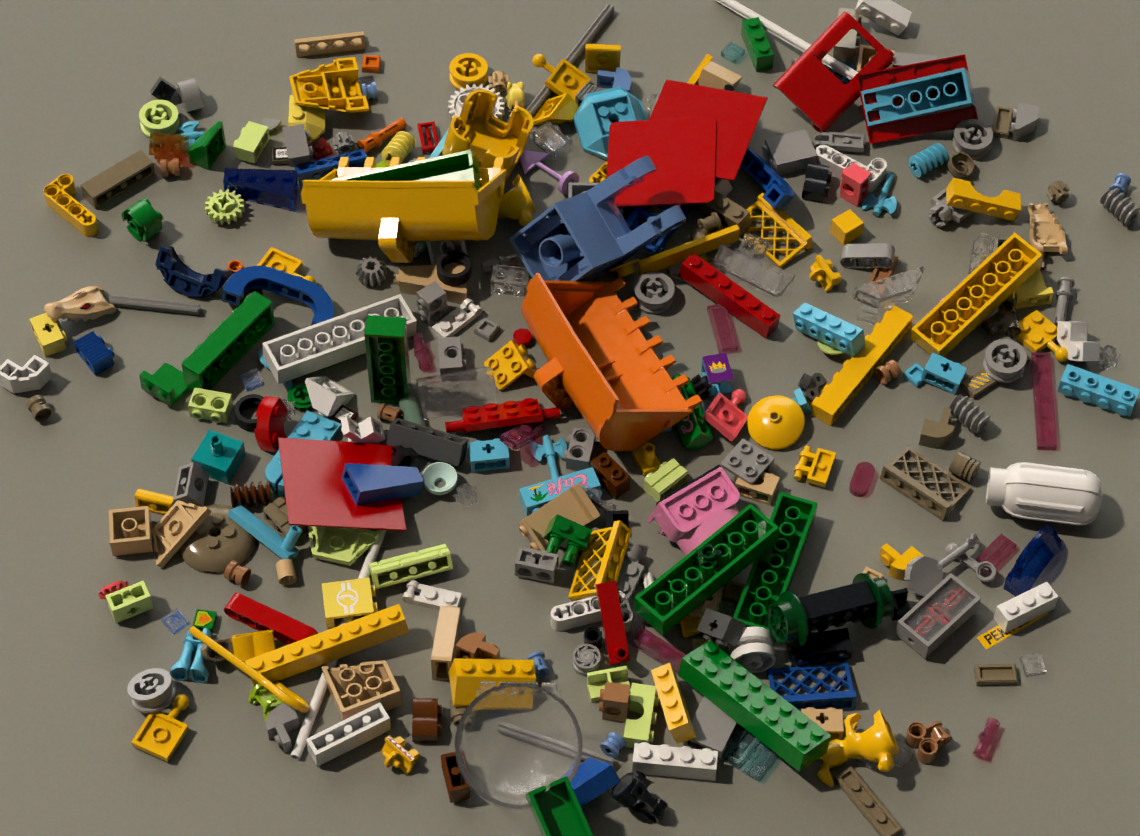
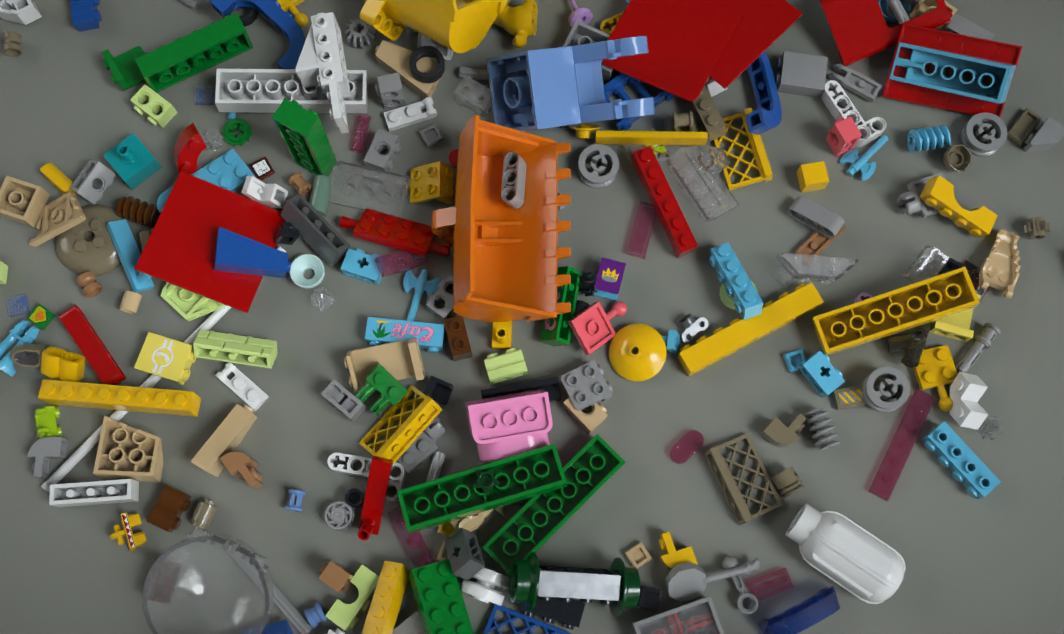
camera: 25 degrees right, 20 degrees up
yellow piece [189,626,310,713] -> none
black tyre [234,394,264,432] -> none
white slope [305,376,355,417] -> none
yellow slope [448,658,536,708] -> none
clear slope [580,484,617,511] -> none
yellowish green panel [587,666,631,702] -> none
yellow plate [793,446,836,488] -> none
black brick [801,163,832,202] -> none
yellow hips [809,255,842,292] -> none
medium nougat wheel [875,360,901,385] -> none
none -> white wedge [295,12,351,134]
none -> light grey beam [501,151,527,209]

